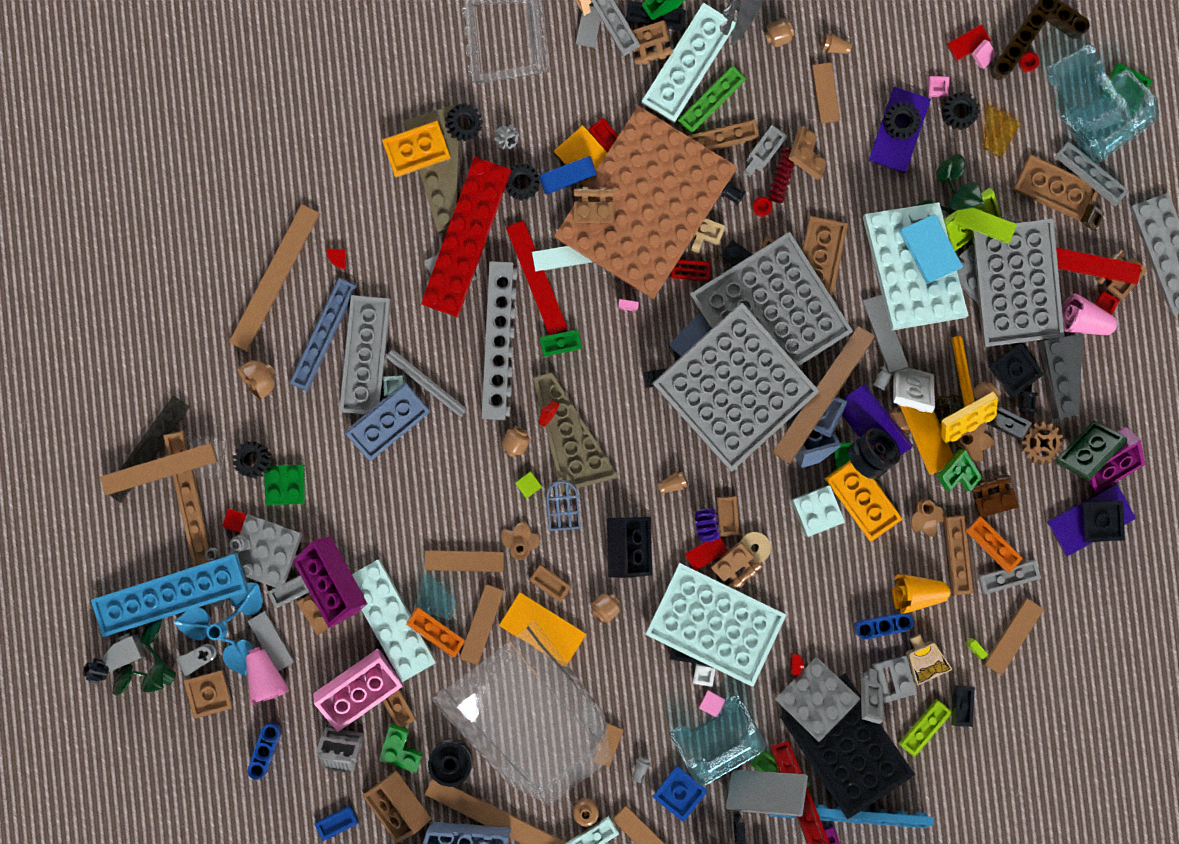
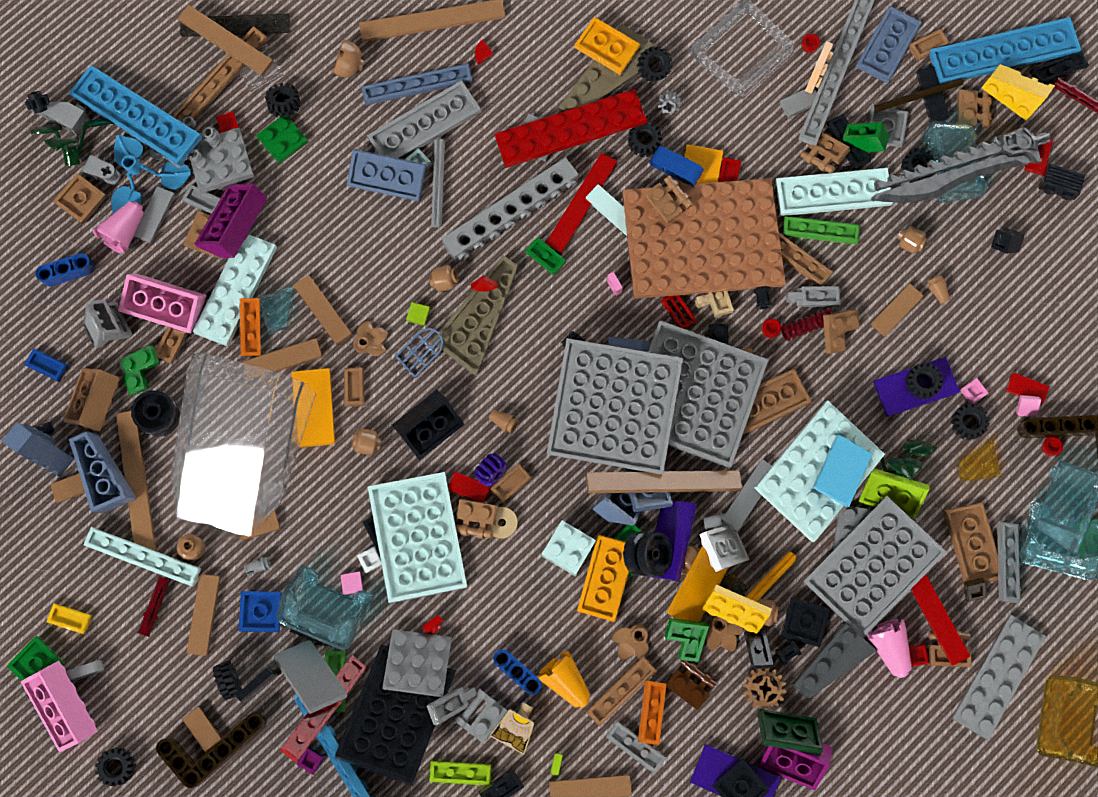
camera: 50 degrees right, 10 degrees down
lime tile [952,208,1017,244] -> none

